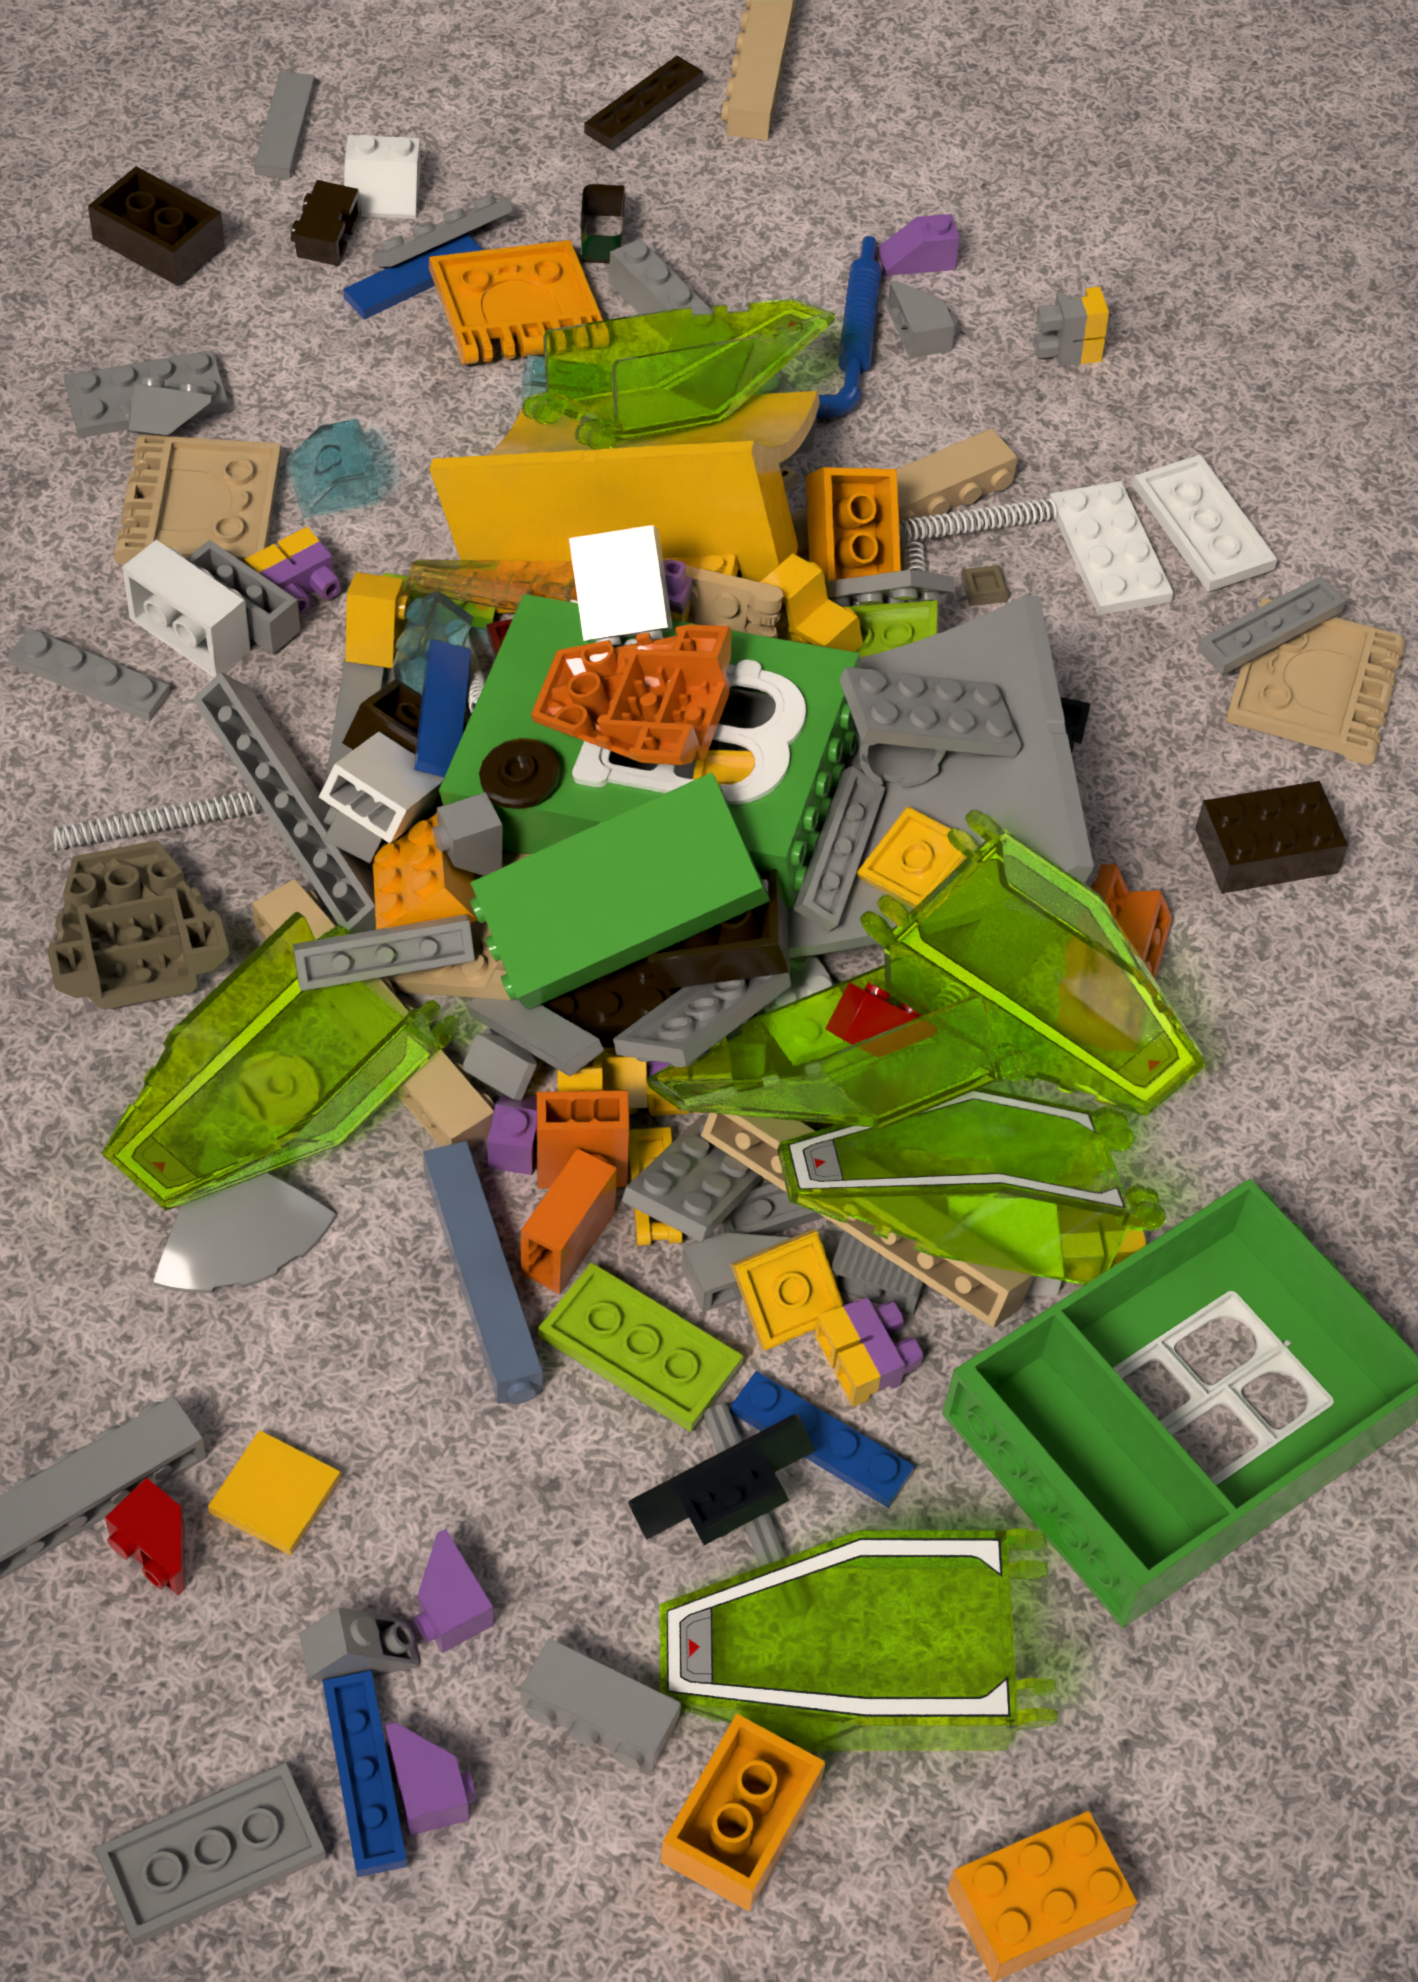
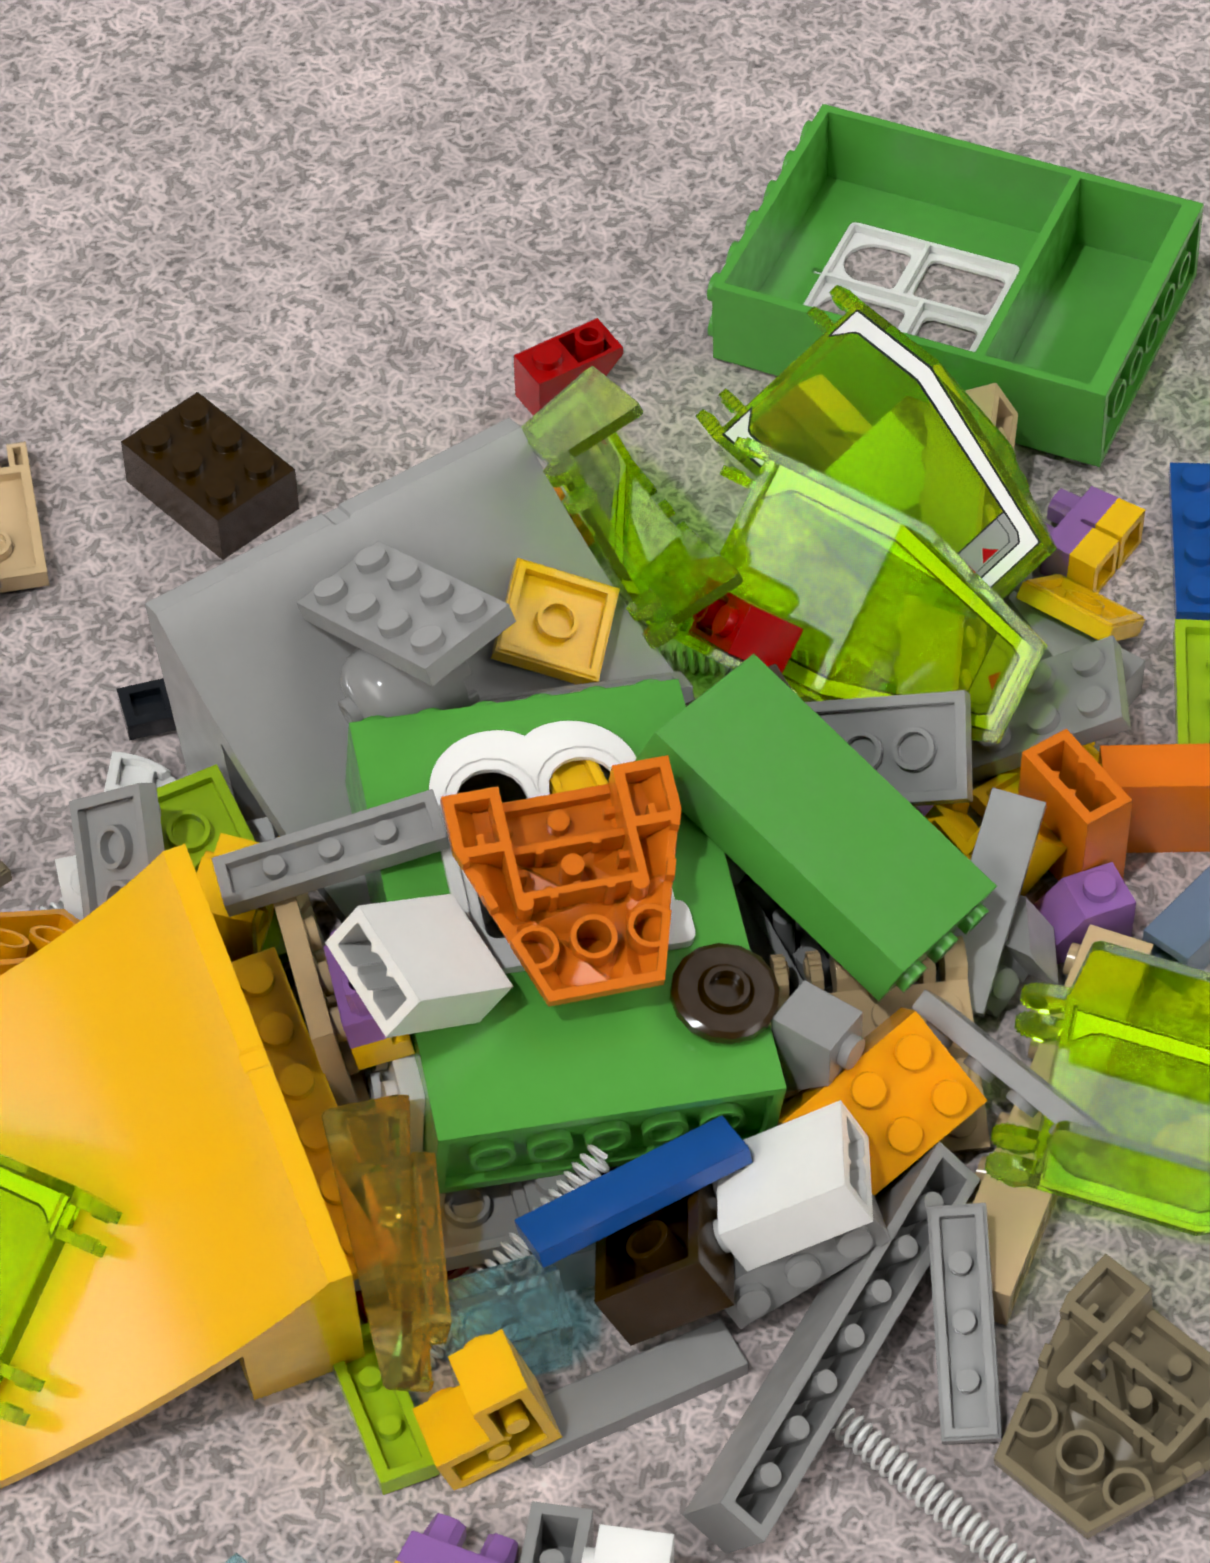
camera: 115 degrees left, 5 degrees down
none -> light grey plate [212,789,451,917]
none -> red slope [513,318,623,424]
none -> light grey tile [927,1203,1003,1445]

